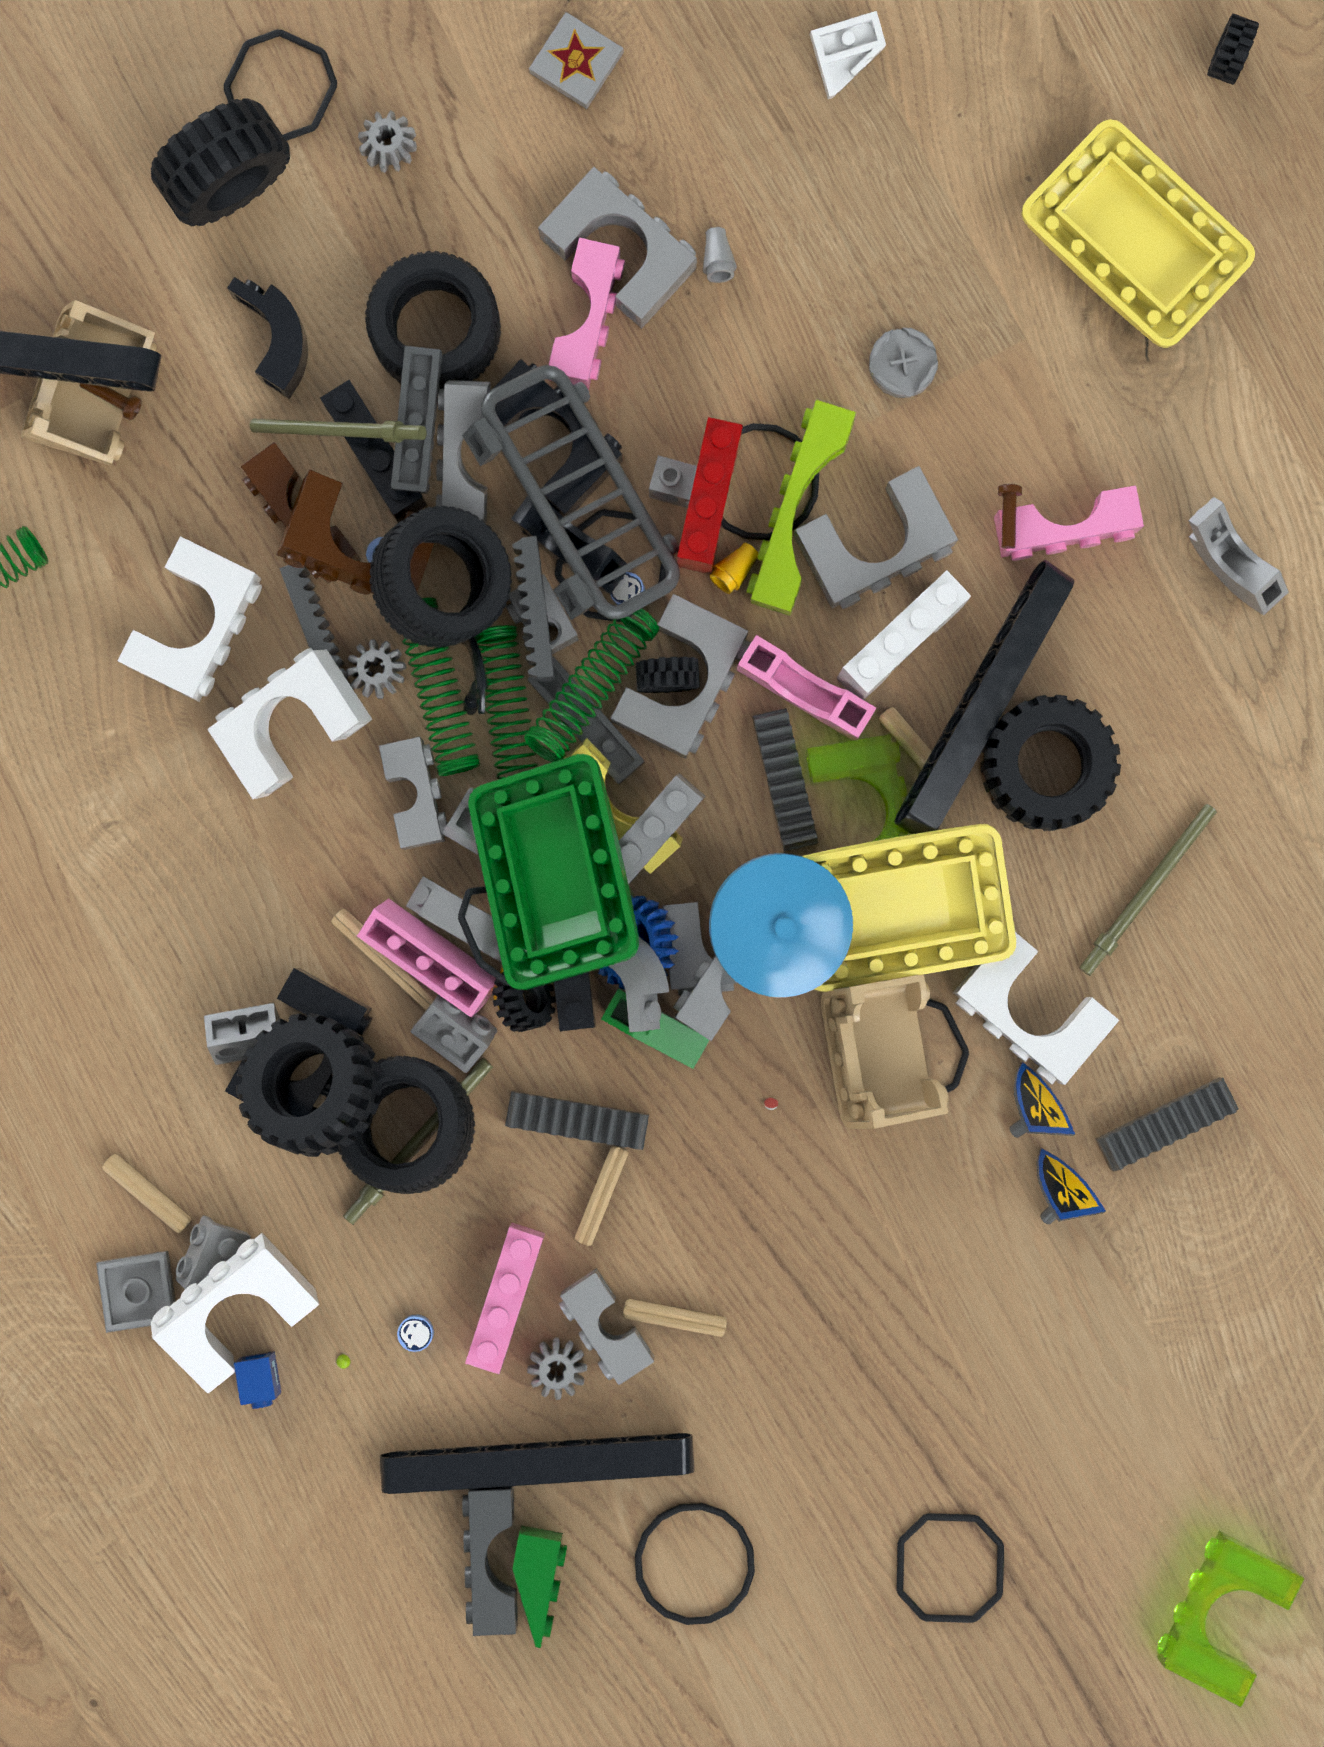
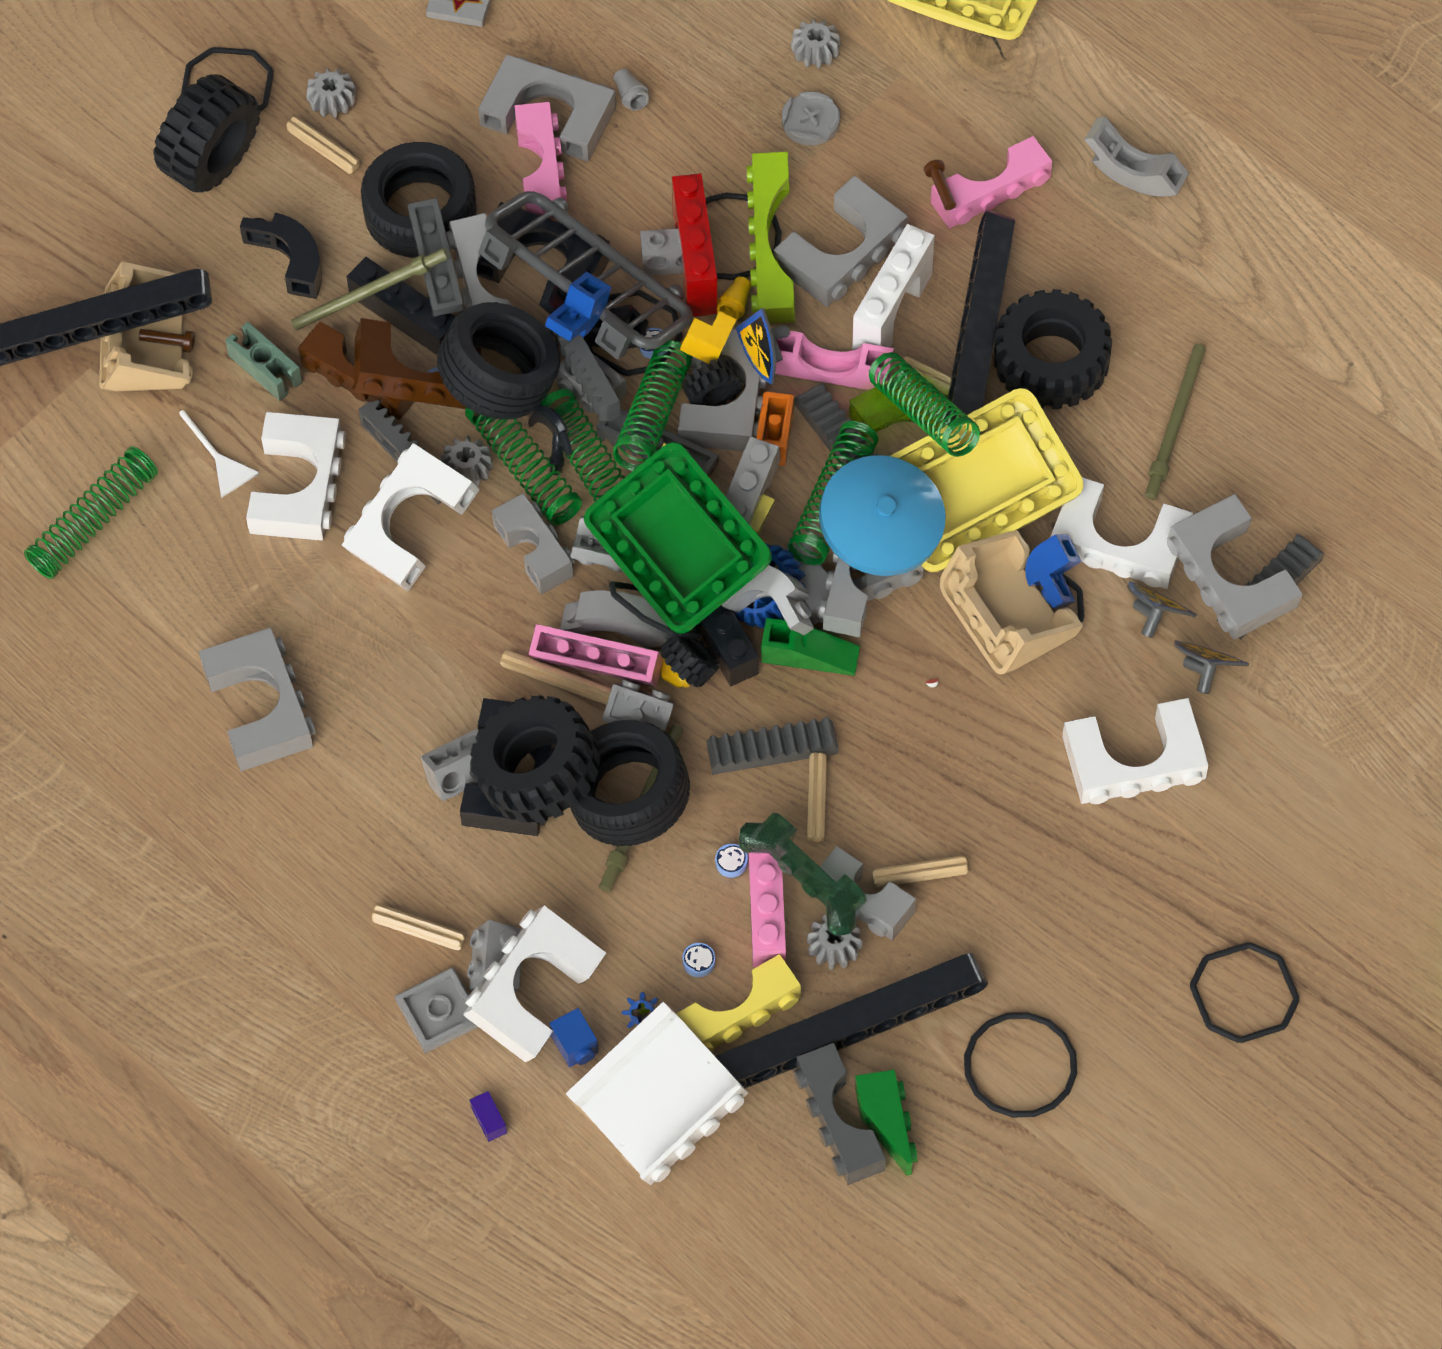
camera: 20 degrees left, 25 degrees down
none -> white piece [179,410,259,498]
none -> light grey arch [198,627,316,772]
none -> sand green piece [225,322,302,401]
none -> tan axle [286,116,360,174]
none -> dark purple piece [469,1091,507,1142]
none -> blue brick [545,272,612,341]
none -> white panel [566,1002,748,1185]
none -> blue gear [622,992,659,1028]
none -> light yellow arch [676,954,801,1053]
none -> yellow piece [680,311,737,364]
none -> tile [715,844,748,878]
none -> shield [736,308,790,385]
none -> clear green plate [739,813,867,935]
none -> orange brick [756,392,794,466]
none -> green piece [787,421,879,565]
none -> light grey gear [791,18,841,69]
none -> green piece [869,352,980,457]
none -> blue brick [1025,534,1082,608]
none -> white arch [1062,698,1209,804]
none -> light grey arch [1167,494,1303,640]

